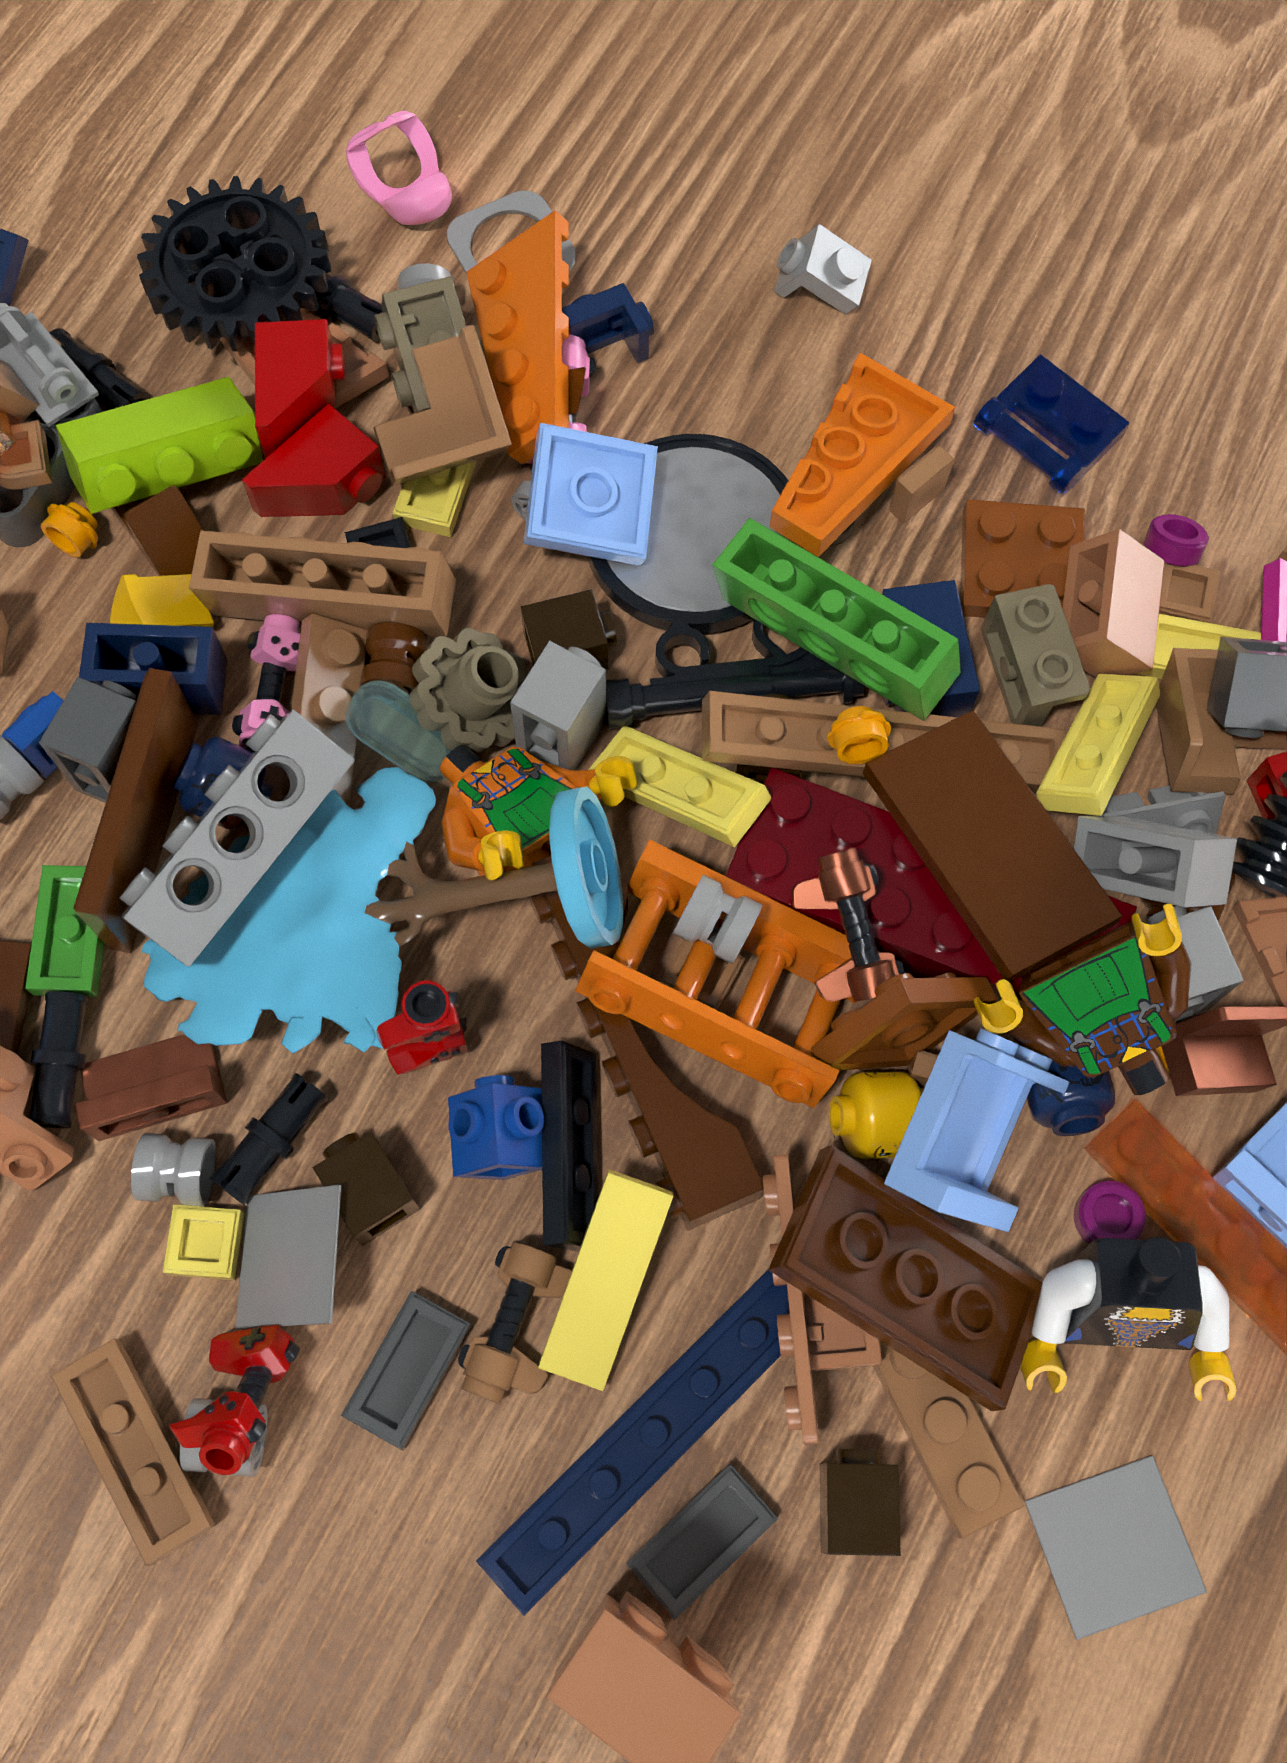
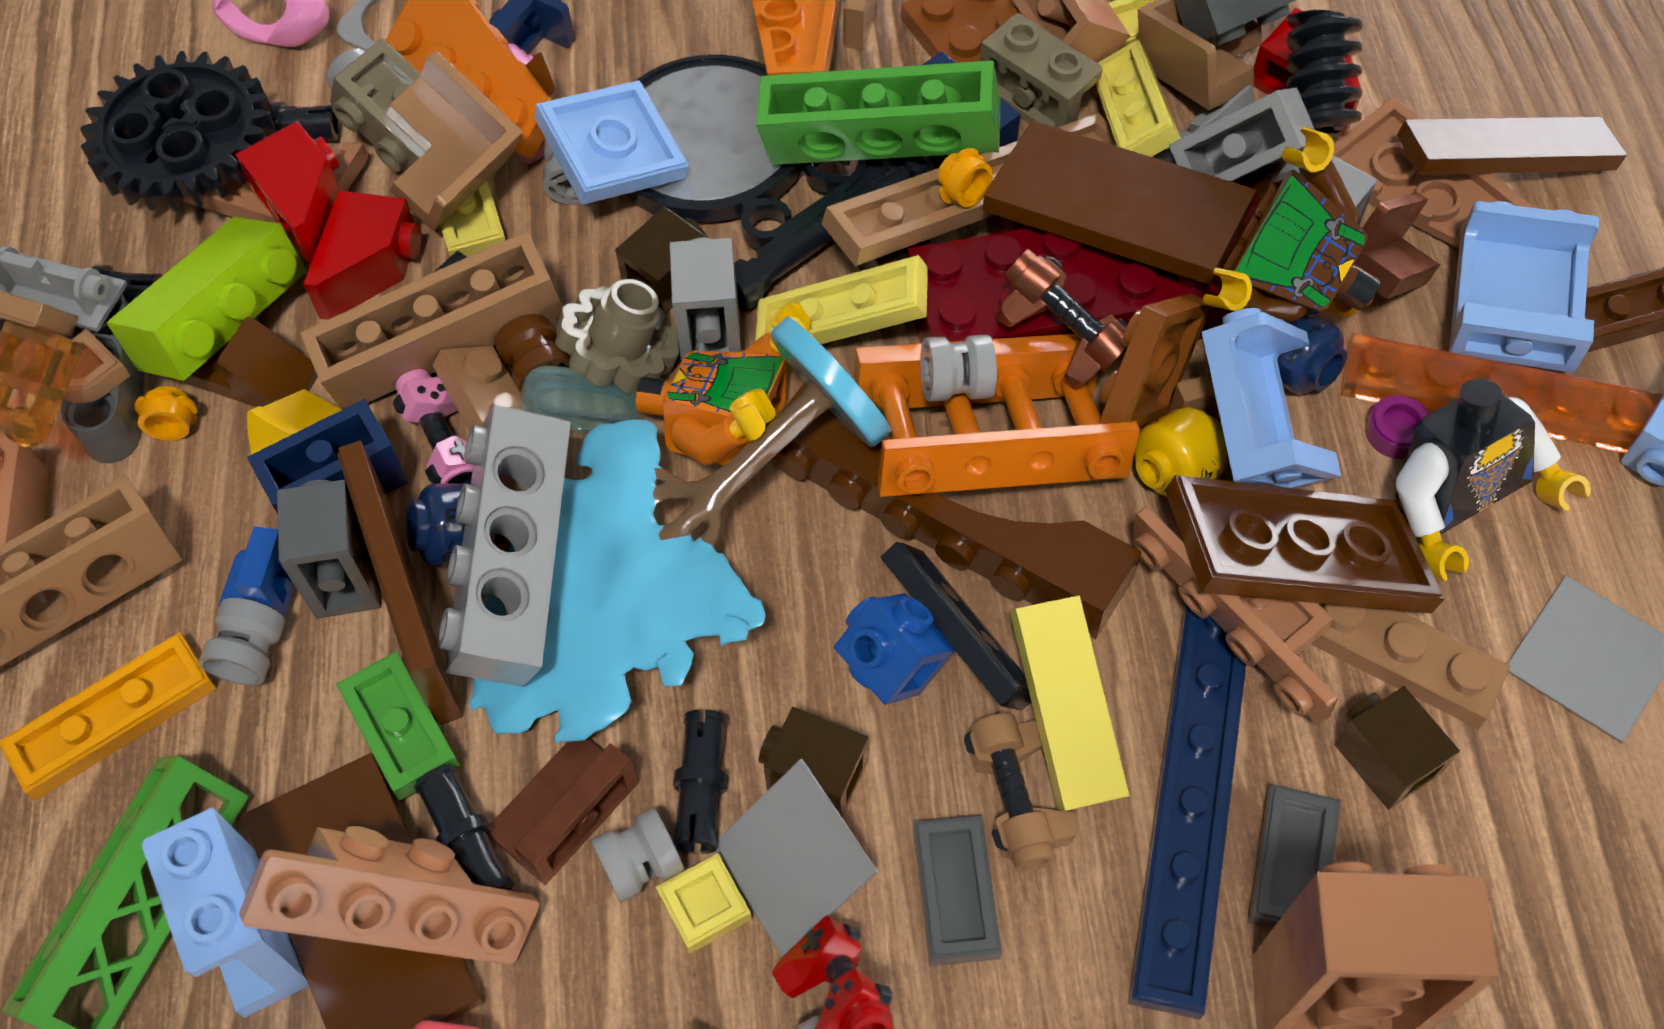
camera: 30 degrees left, 10 degrees down
red piece [376,980,468,1075] -> none

